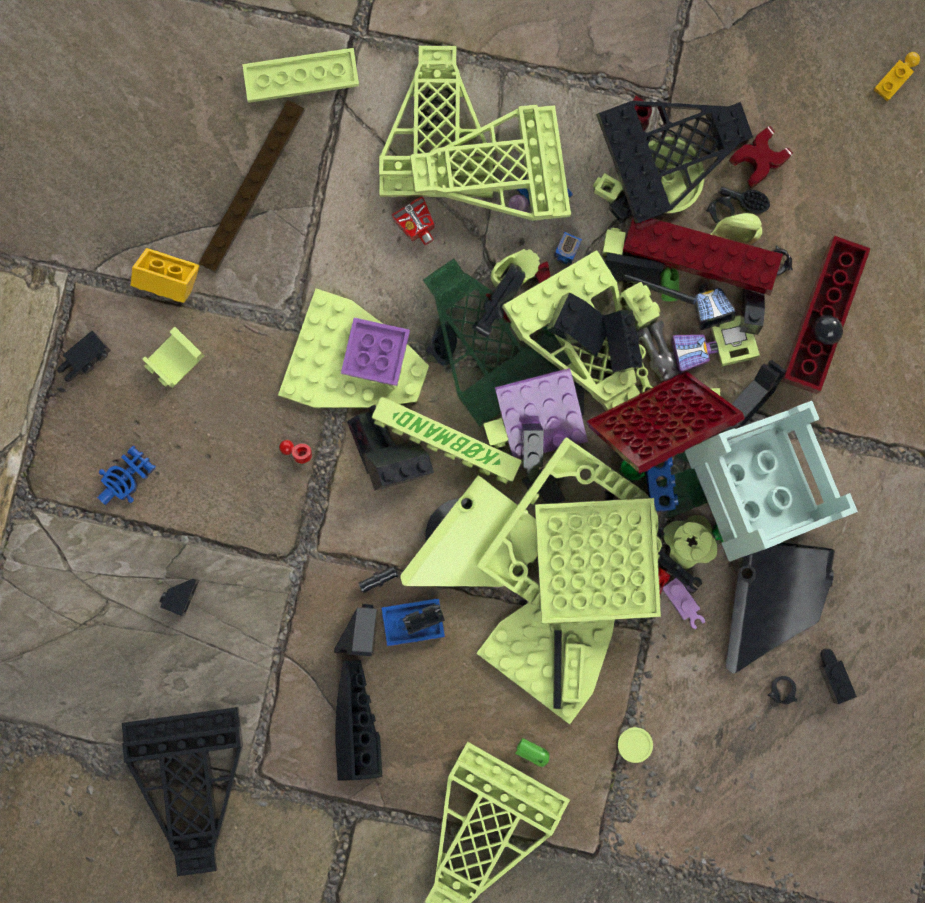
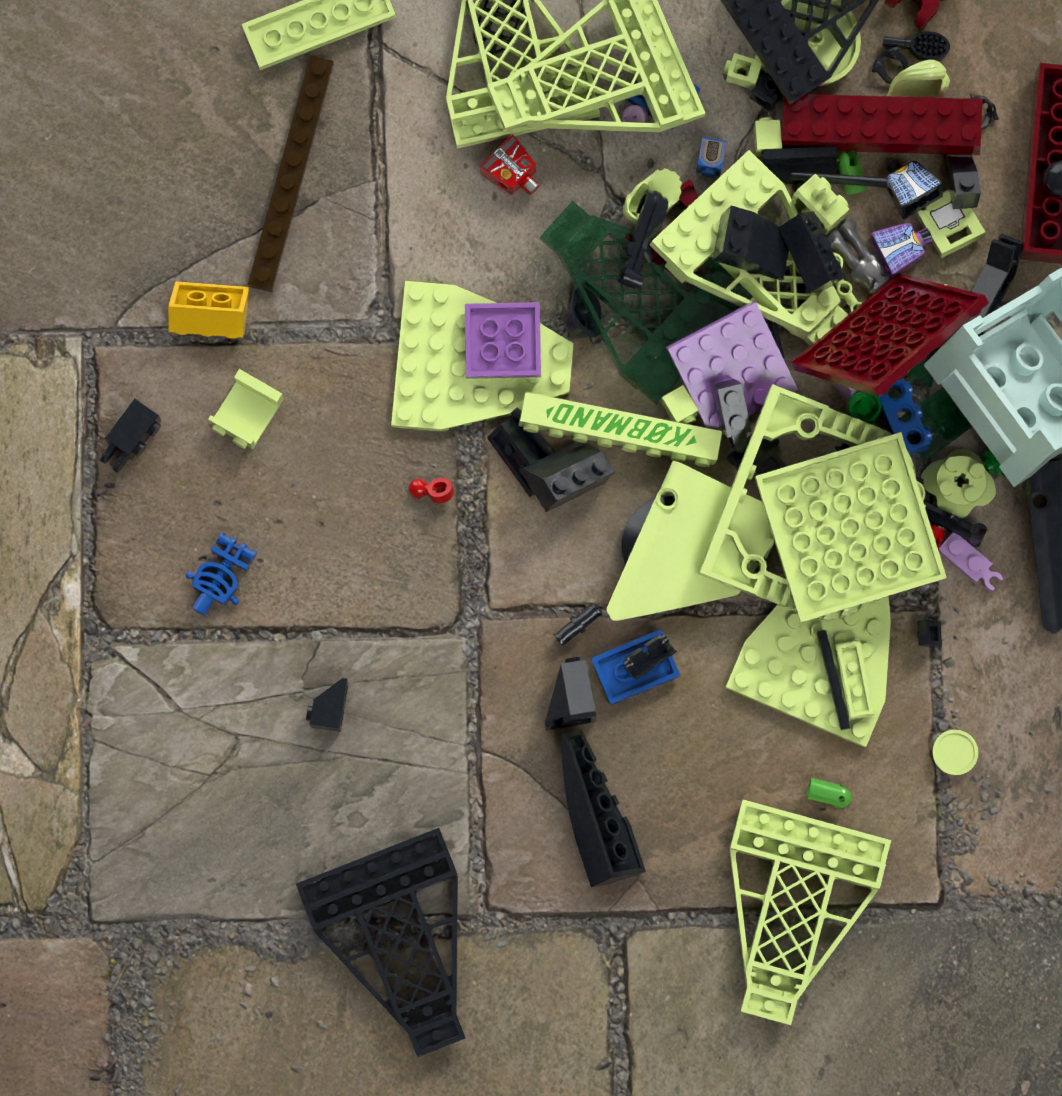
camera: 20 degrees left, 5 degrees down
none -> black plate [917,619,942,648]

